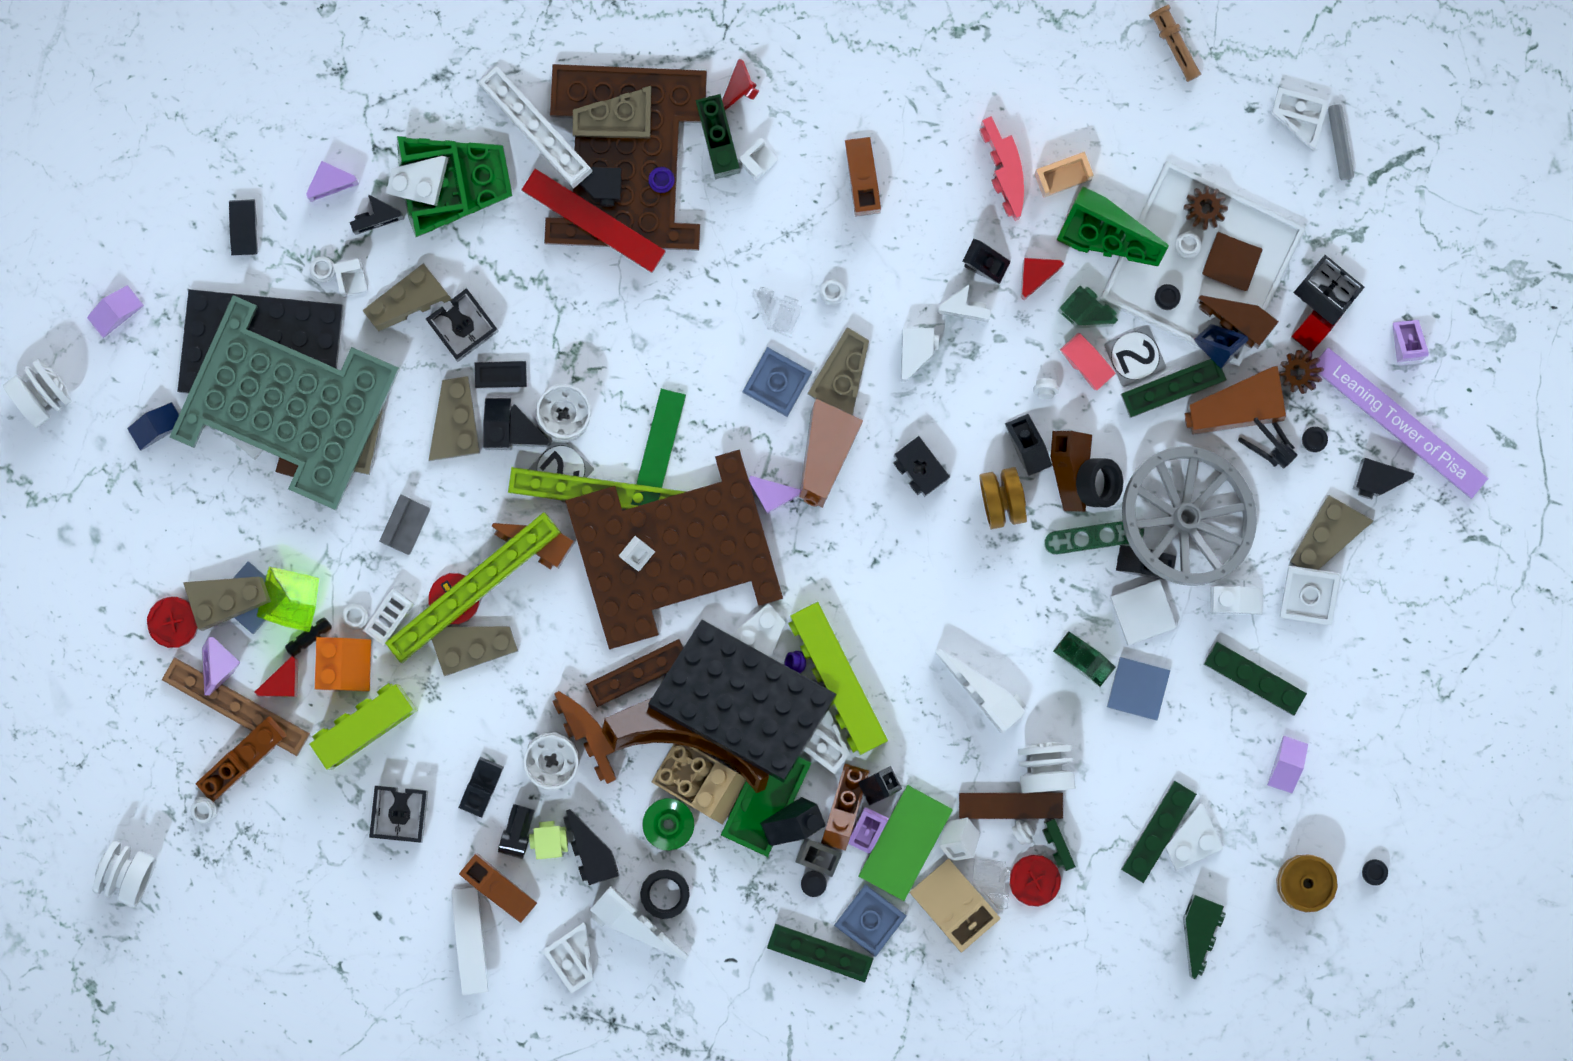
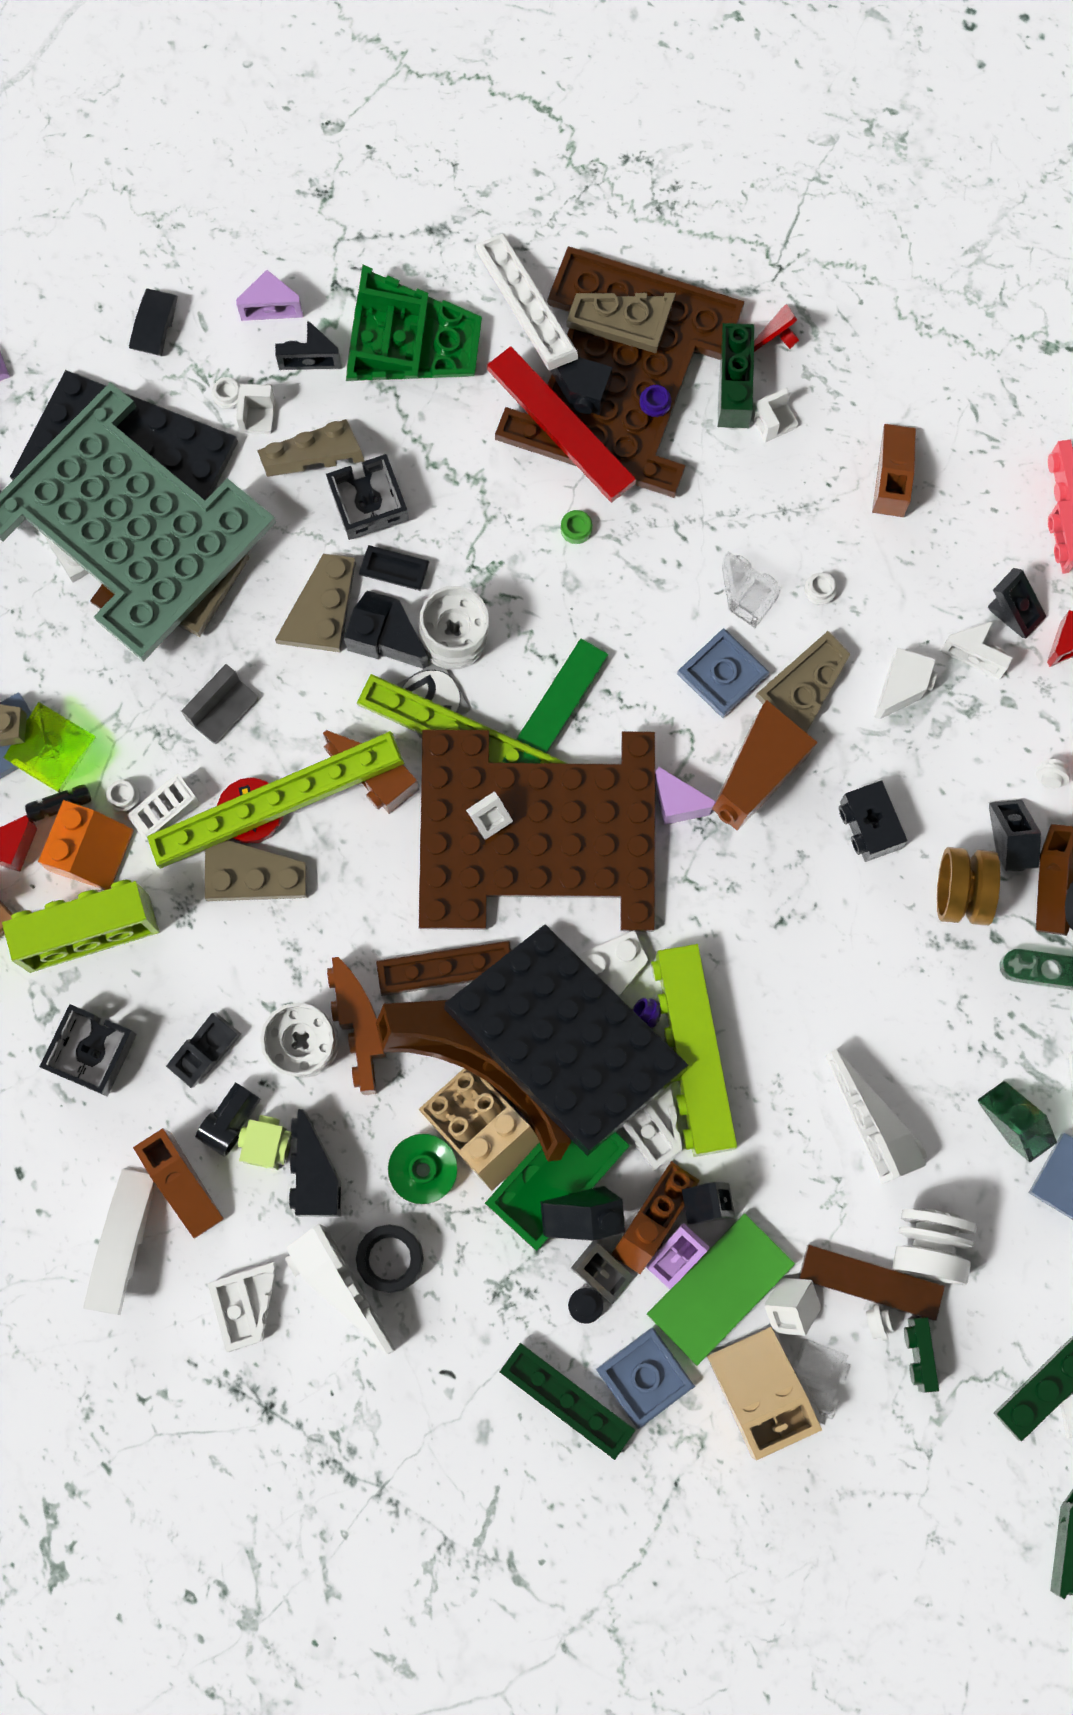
camera: 20 degrees right, 10 degrees down
white wing [386,156,448,206] -> none
red tile [1009,855,1061,907] -> none
none -> bright green tile [560,510,593,544]

